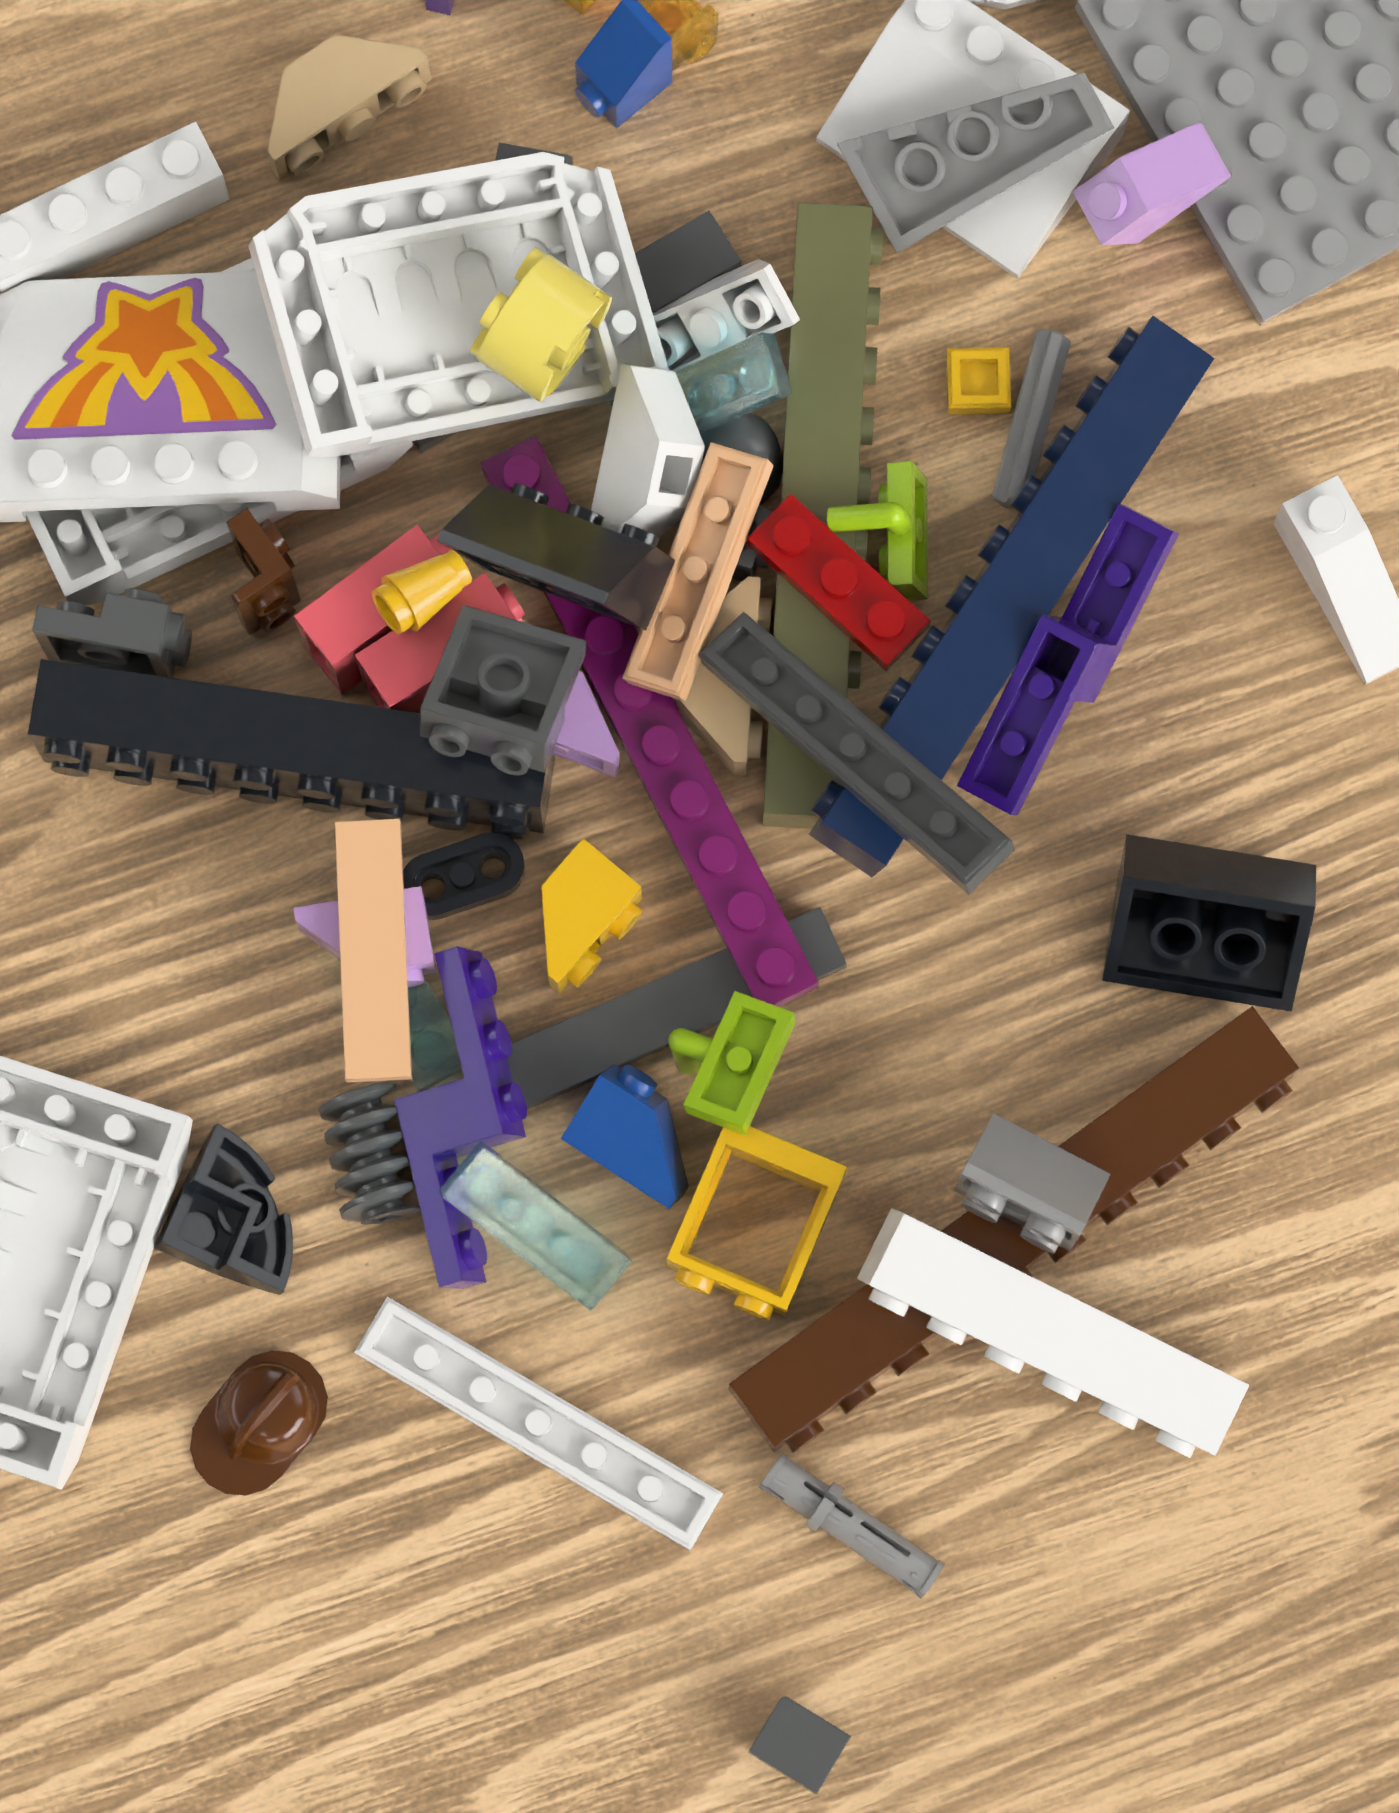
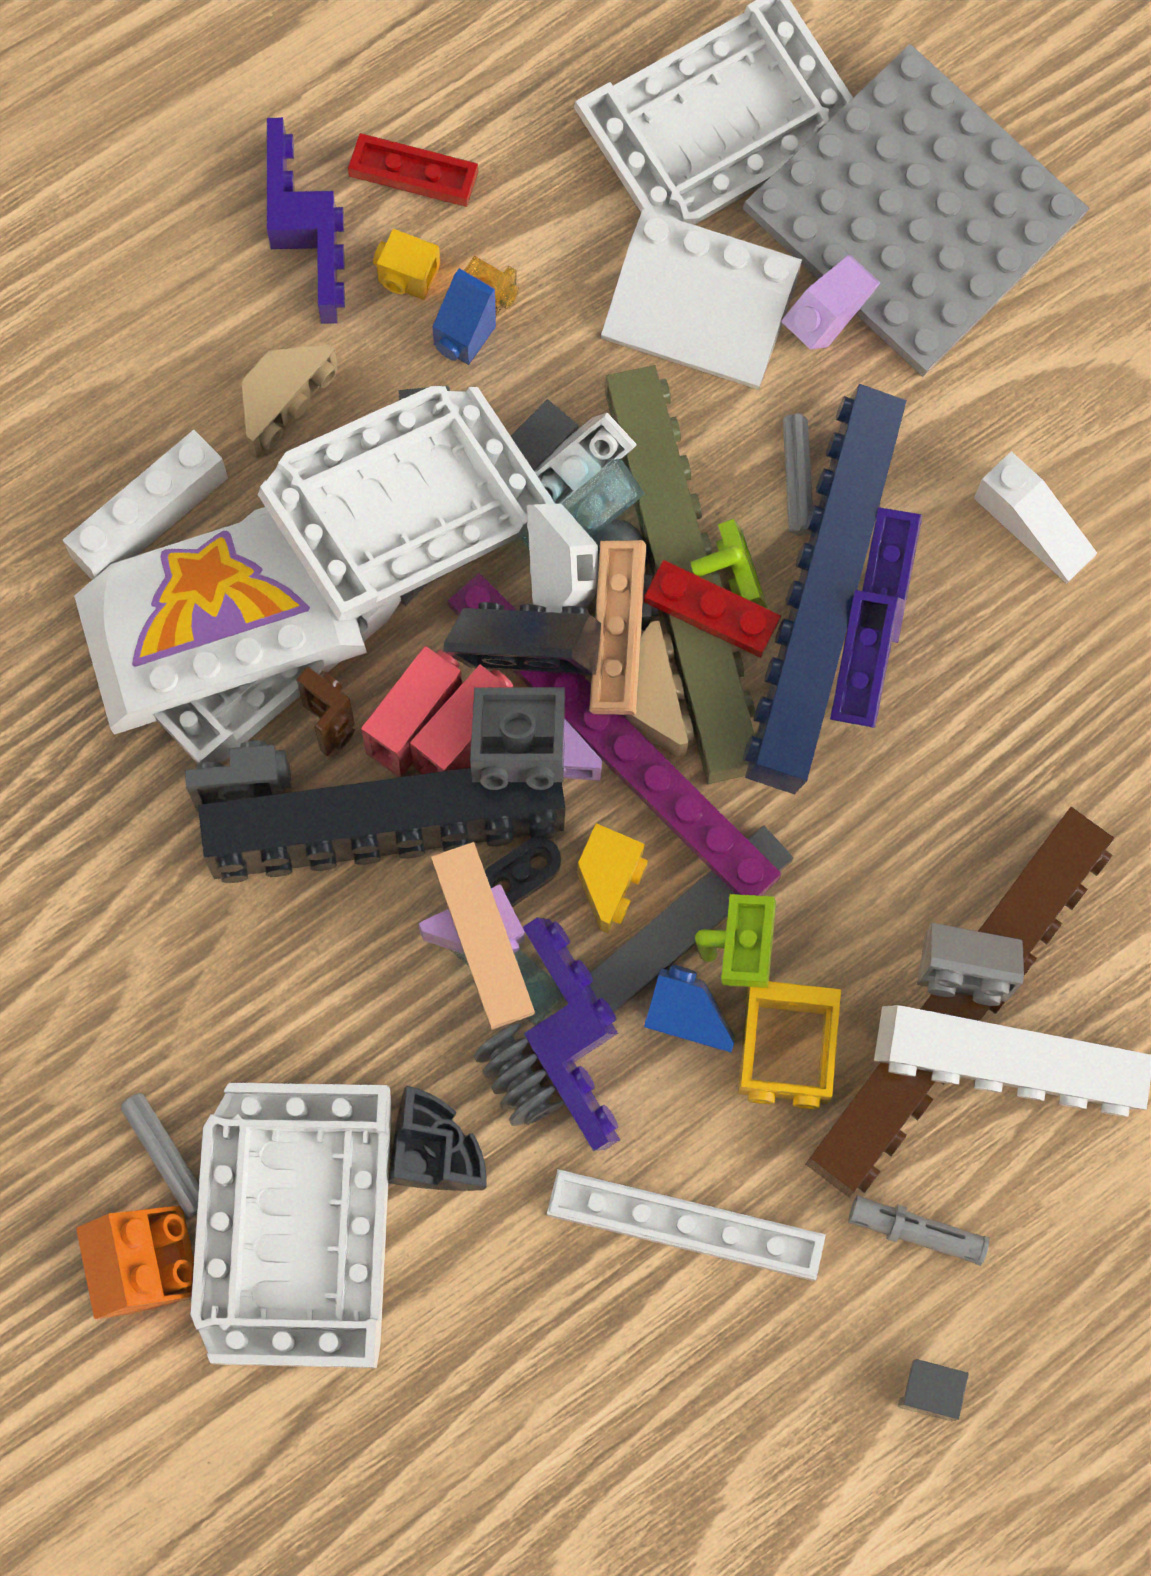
camera: 20 degrees left, 5 degrees down
reddish brown piece [190,1350,328,1496] -> none
yellow cone [372,550,472,635] -> none
clear light blue plate [439,1140,632,1311] -> none
light yellow brick [470,247,612,402] -> none
dark grey tile [698,612,1015,895] -> none
light grey wing [836,73,1114,253] -> none
yellow tile [946,347,1011,415] -> none
black slope [1102,834,1316,1012] -> none

